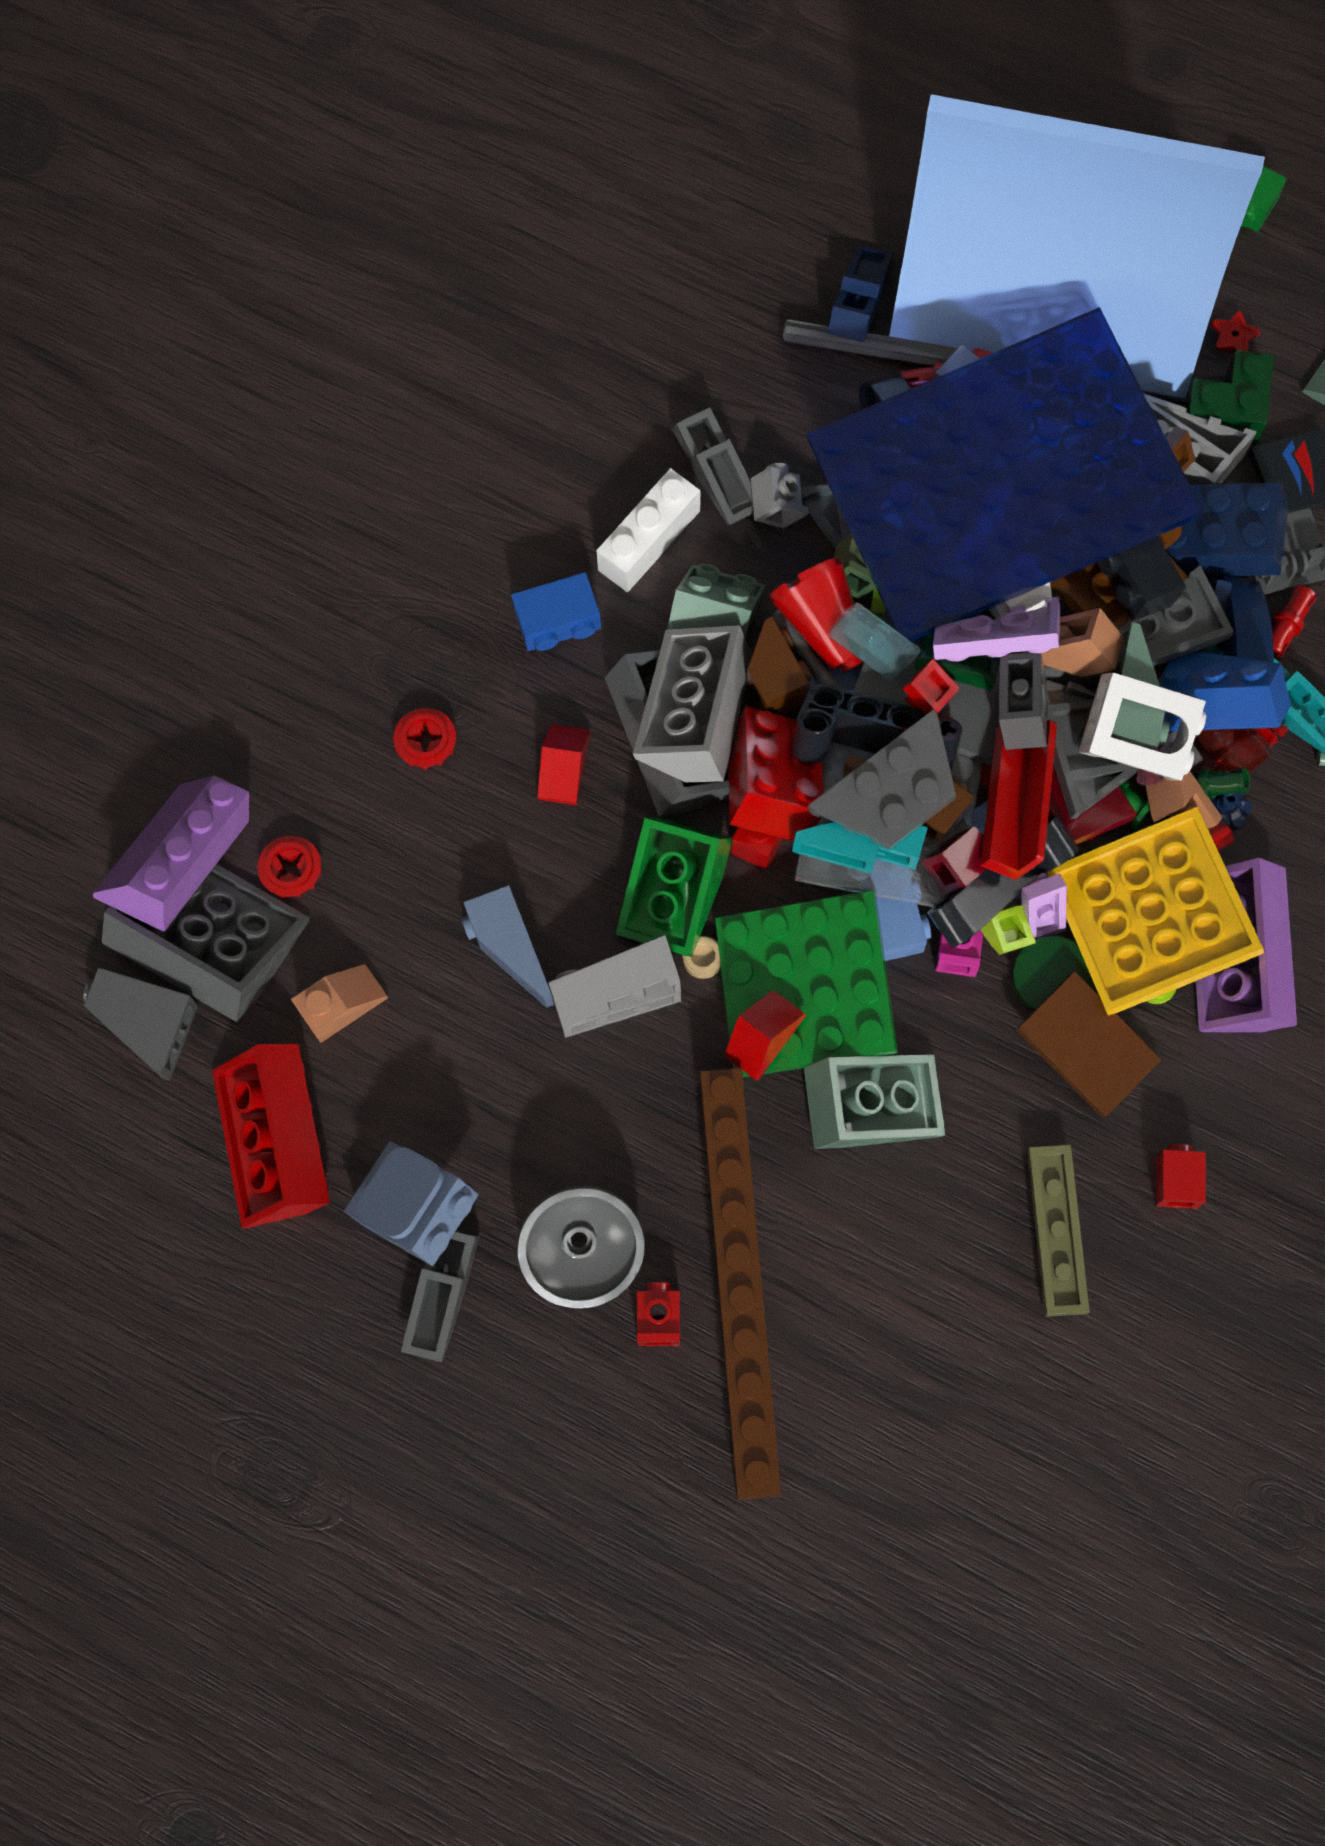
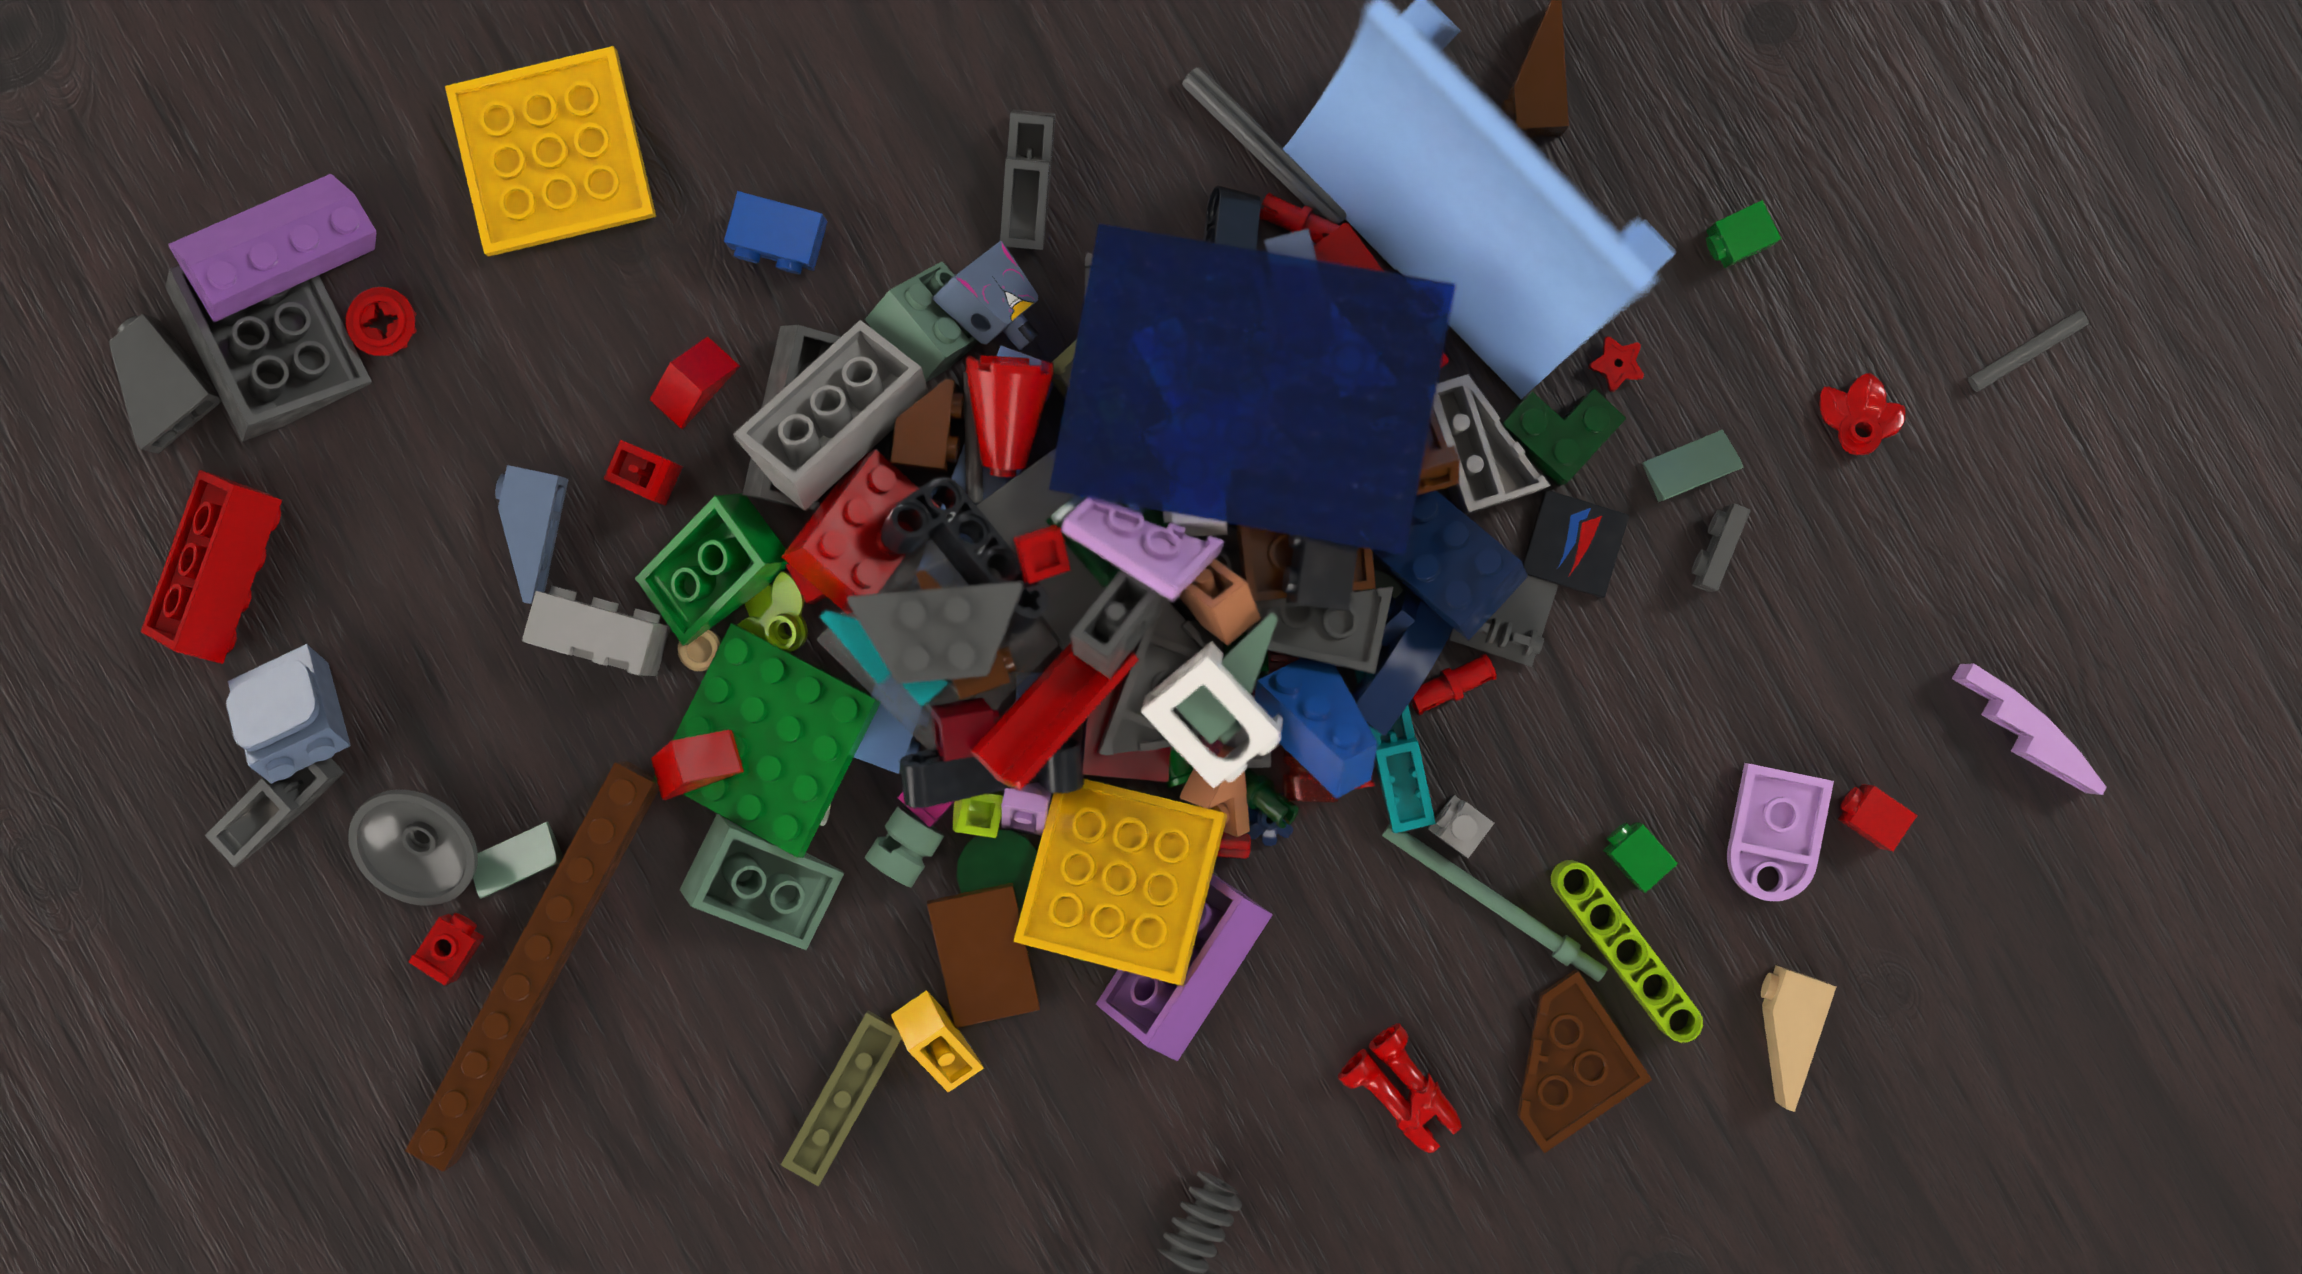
camera: 30 degrees right, 15 degrees up
nougat slope [291,964,388,1043] -> none
red gear [393,708,457,770] -> none
white brick [596,468,700,593] -> none
light grey brick [751,463,809,529] -> none
dark blue slope [828,244,894,343] -> none
clear light blue slope [829,603,921,681] -> none
red brick [1156,1144,1206,1209] -> none
none -> yellow plate [445,46,656,257]
none -> sand green slope [473,822,564,899]
none -> red slope [603,439,683,506]
none -> lime plate [738,571,808,652]
none -> sand green wheel [864,806,945,887]
none -> yellow slope [891,990,984,1093]
none -> sand blue torso [932,241,1039,351]

